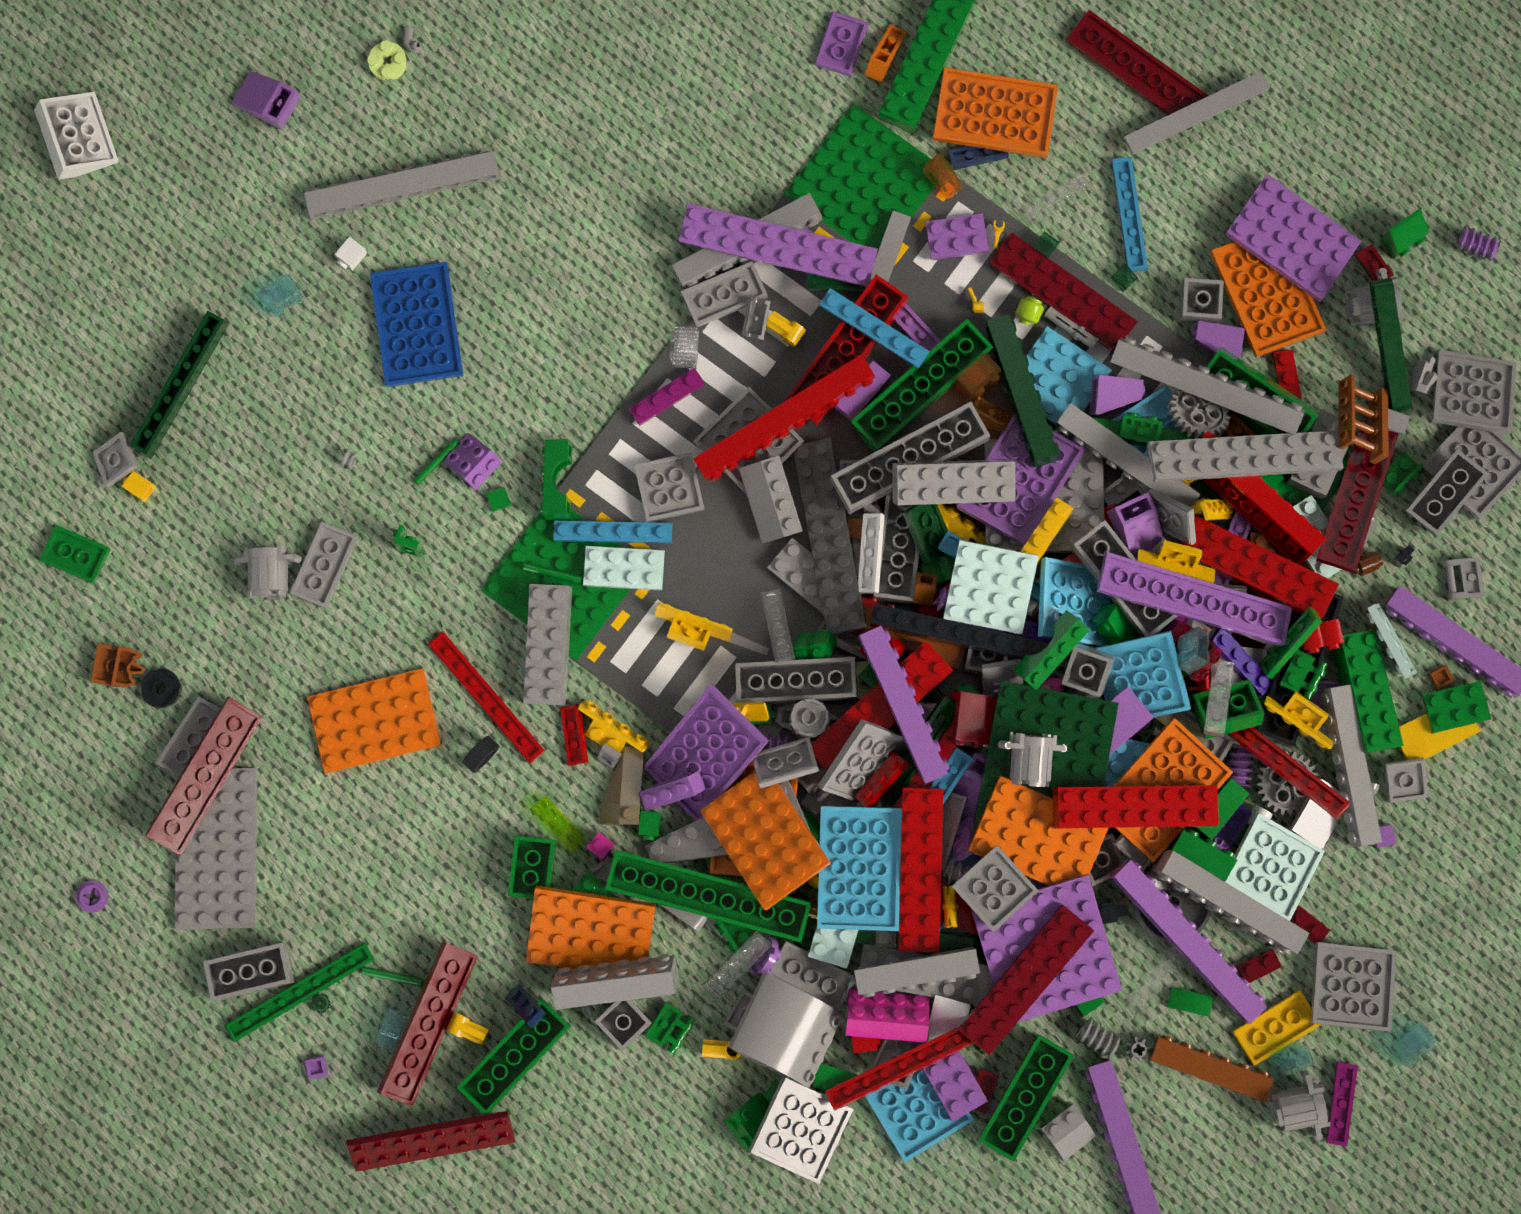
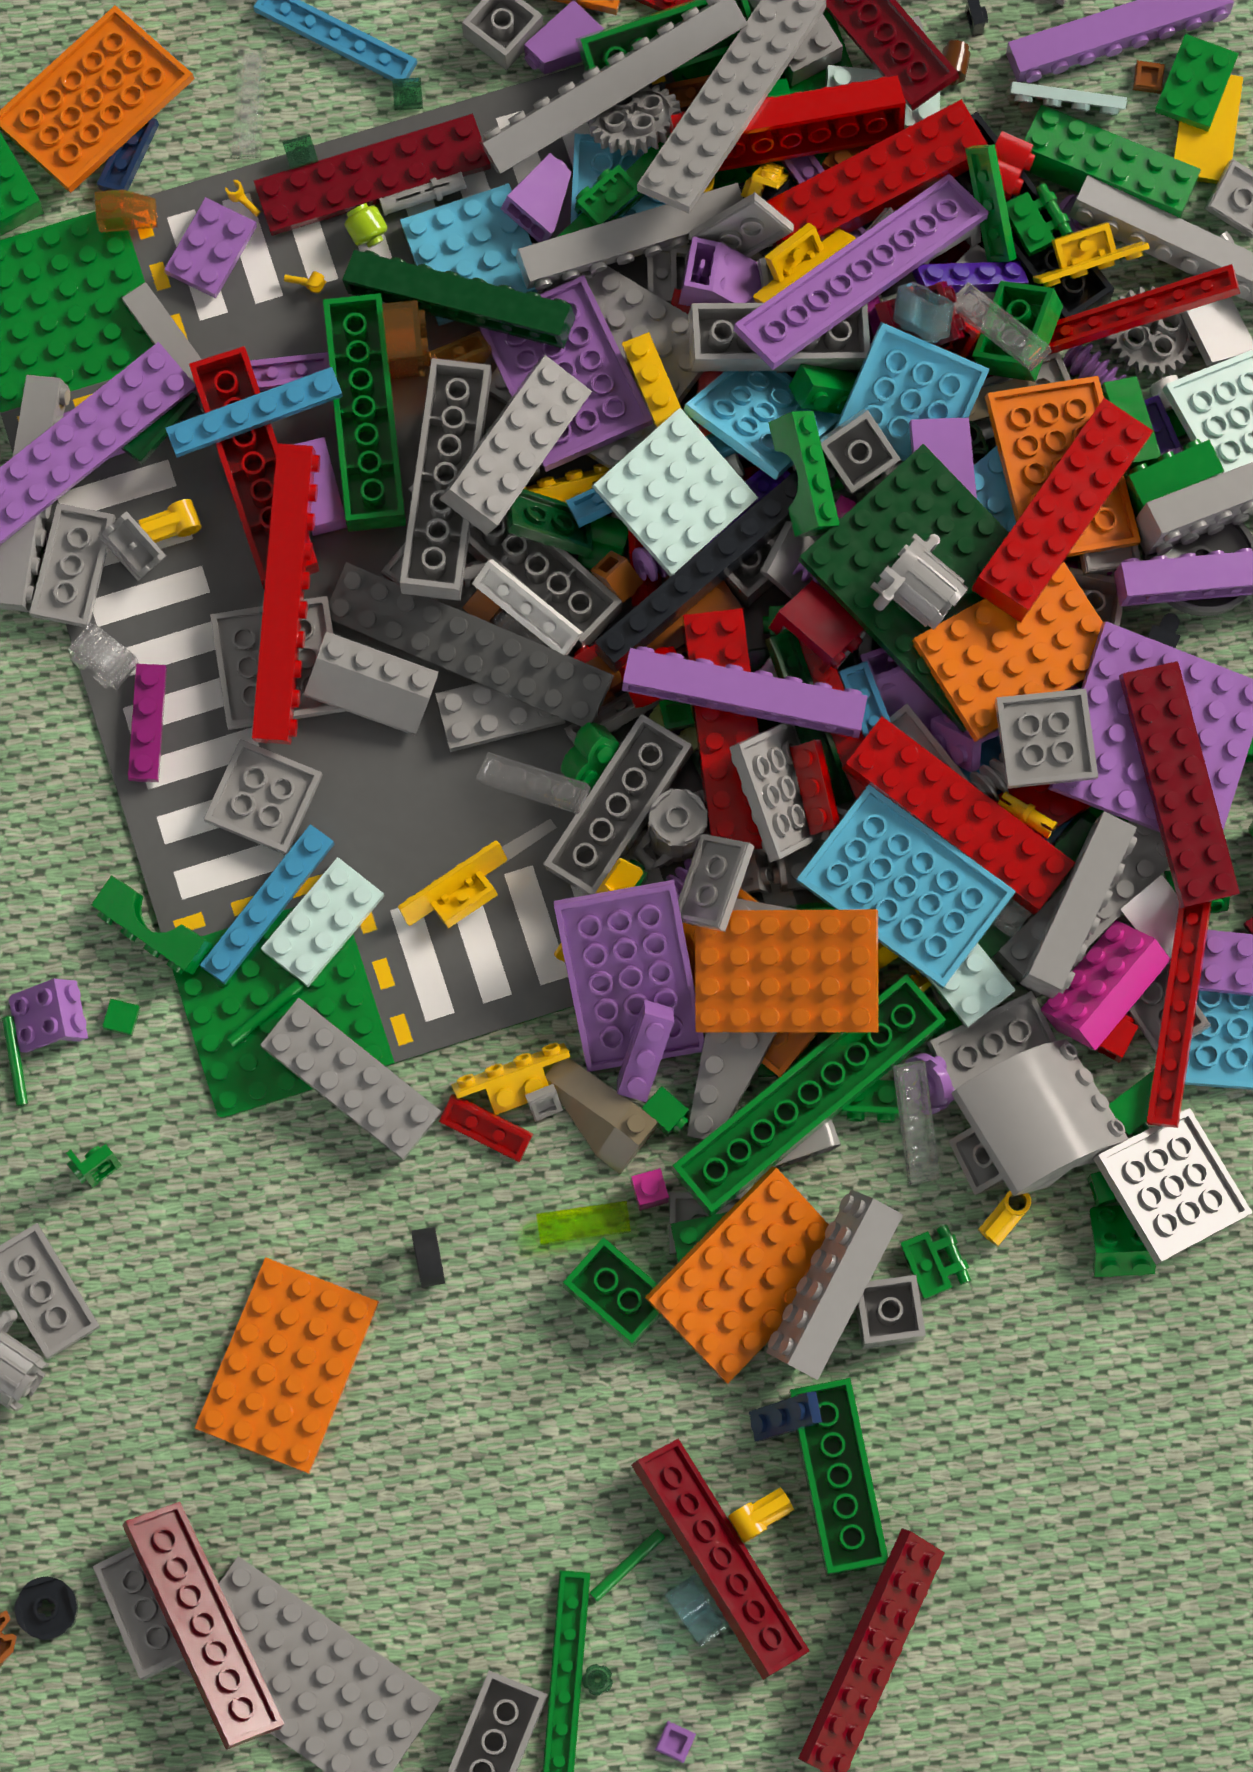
camera: 55 degrees left, 5 degrees down
red tile [428,631,545,764] -> none

